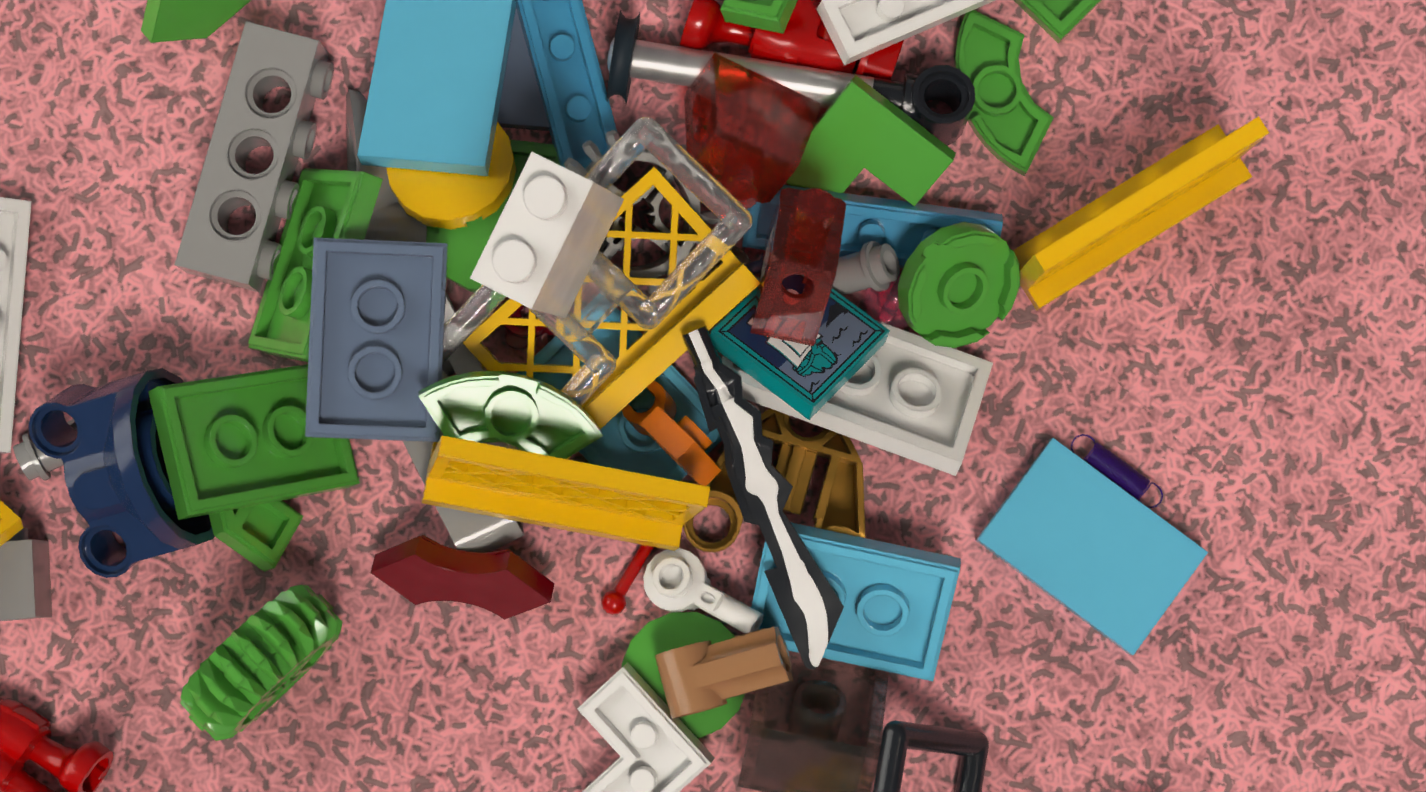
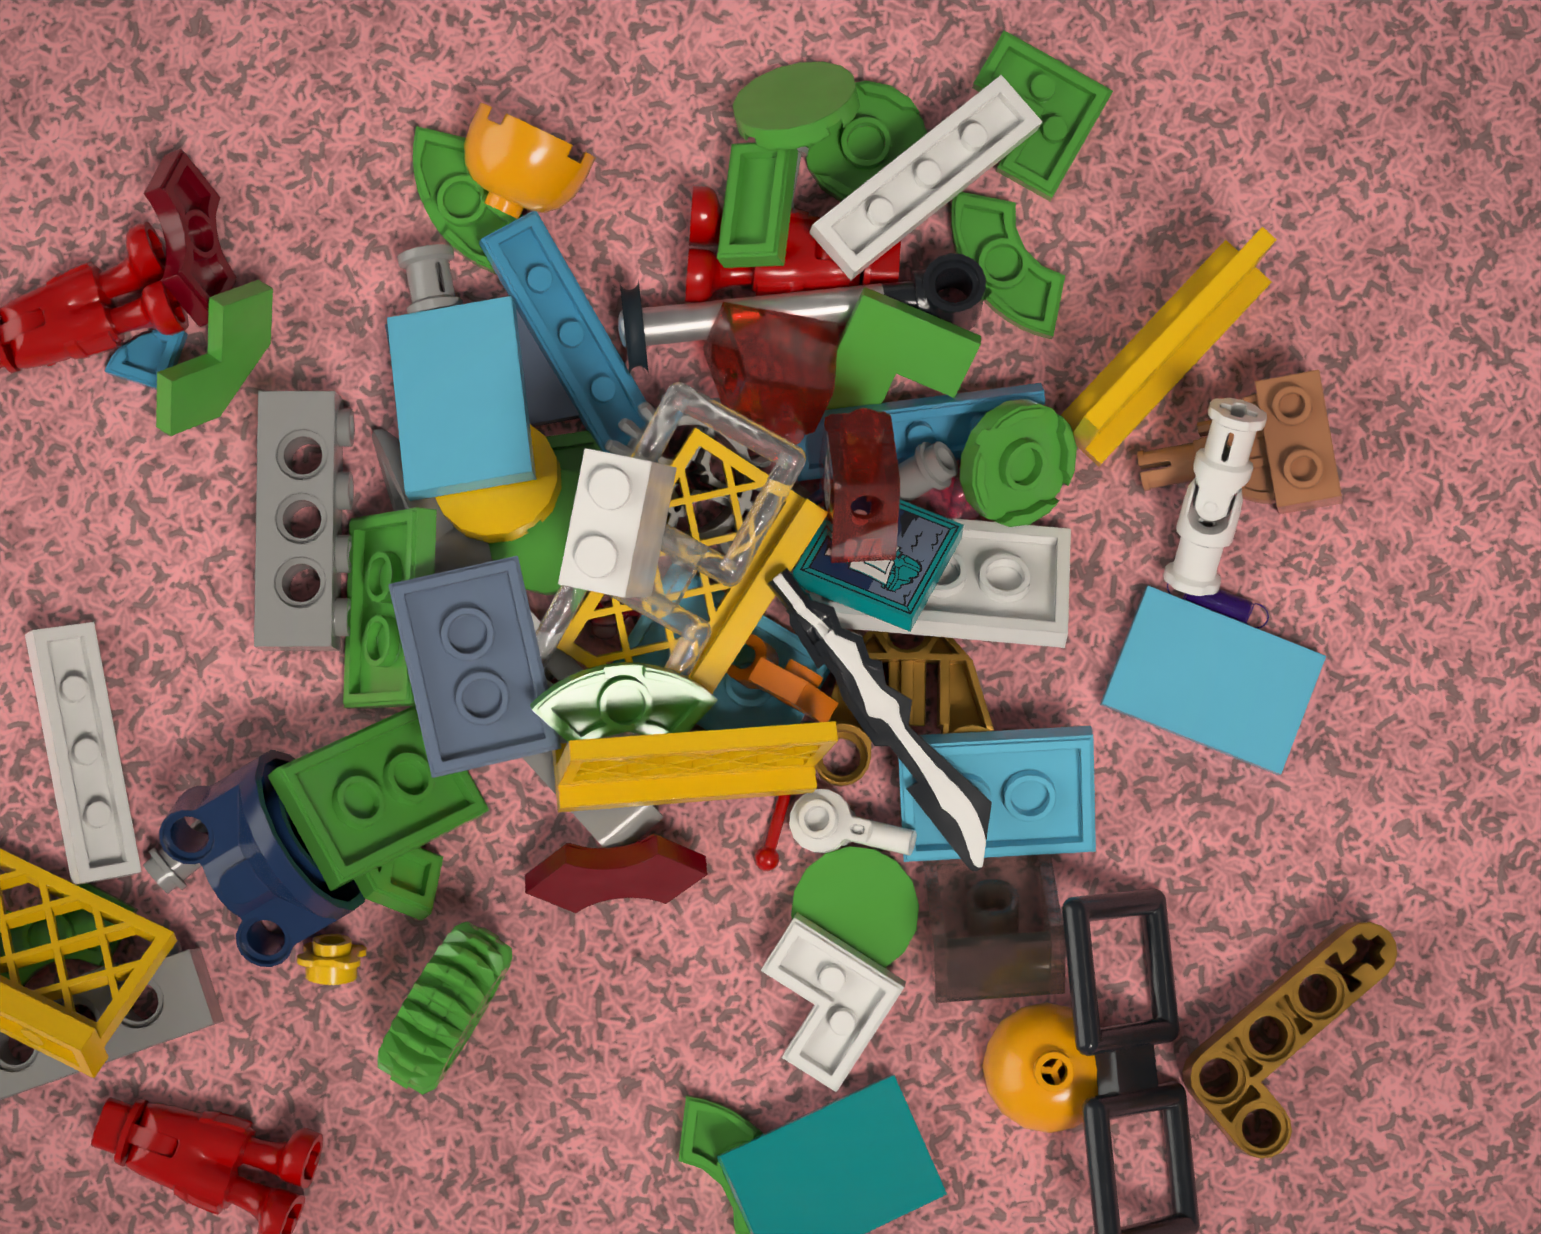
camera: 15 degrees left, 0 degrees up
medium nougat piece [655,627,793,719] -> none
none -> yellow plate [296,934,367,985]
none -> nougat brick [1137,370,1343,514]
none -> white piece [1163,398,1267,596]

